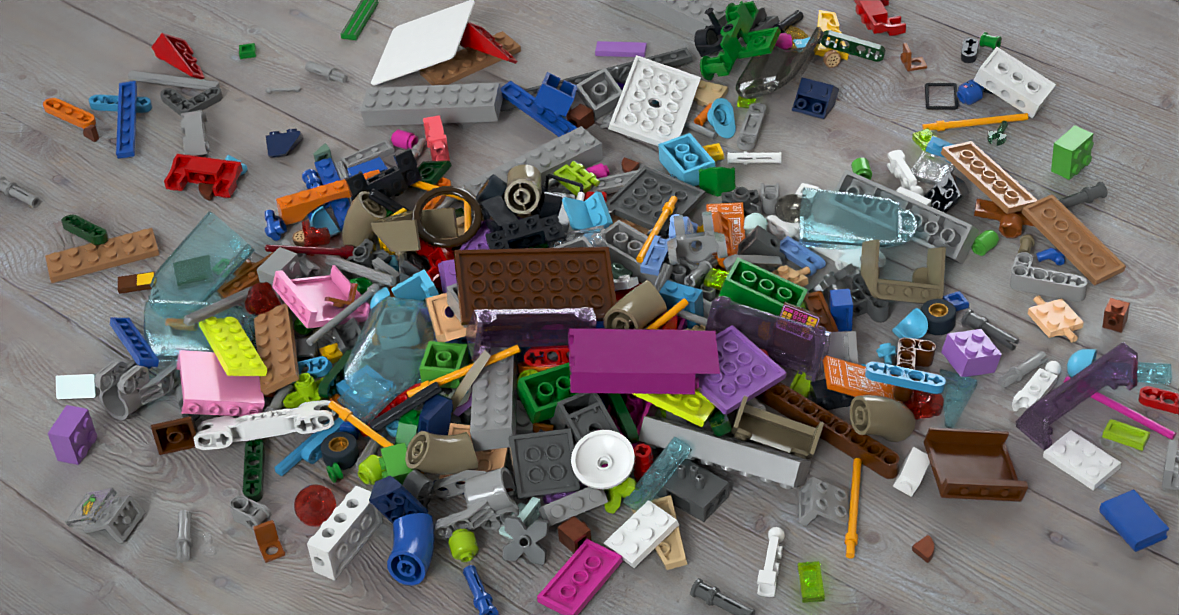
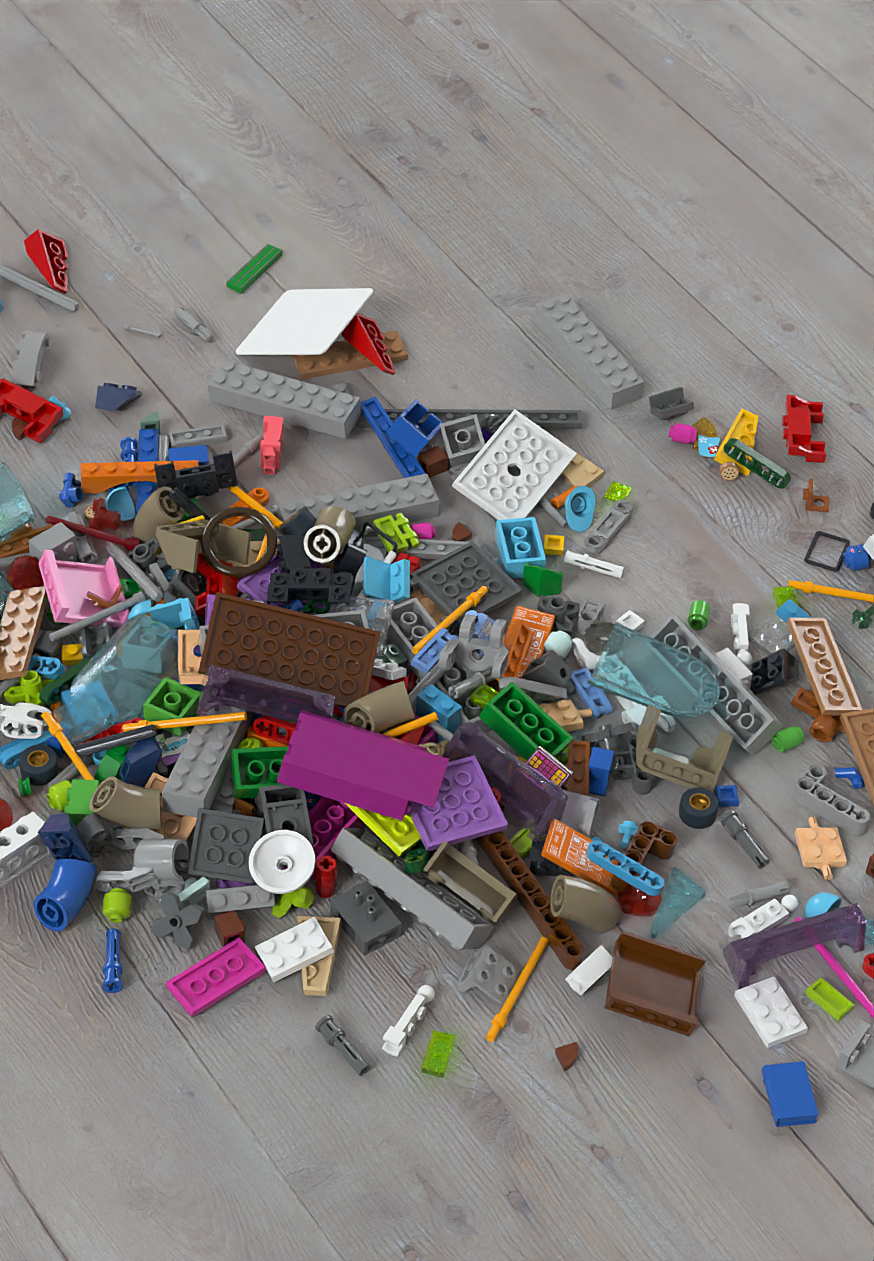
camera: 10 degrees right, 5 degrees up
dark grey beam [160,87,223,116] -> none
green tile [239,43,256,59] -> none
dark pink brick [391,129,418,150] -> none
dark green tile [407,161,452,187] -> none
sticker [451,350,491,415] -> none
medium lavender tile [595,41,647,57] -> none
dark green beam [605,393,639,444] -> none
clear light blue plate [623,436,692,512] -> none
green piece [694,1,781,81] -> none
clear smoke windscreen [736,27,824,99] -> none
black pin [773,10,804,34] -> none
dark blue slope [792,77,839,119] -> none
medium azure helmet [892,308,928,339] -> none
medium lavender brick [941,329,1002,378] -> none
dark tan pin [1018,234,1035,254] -> none

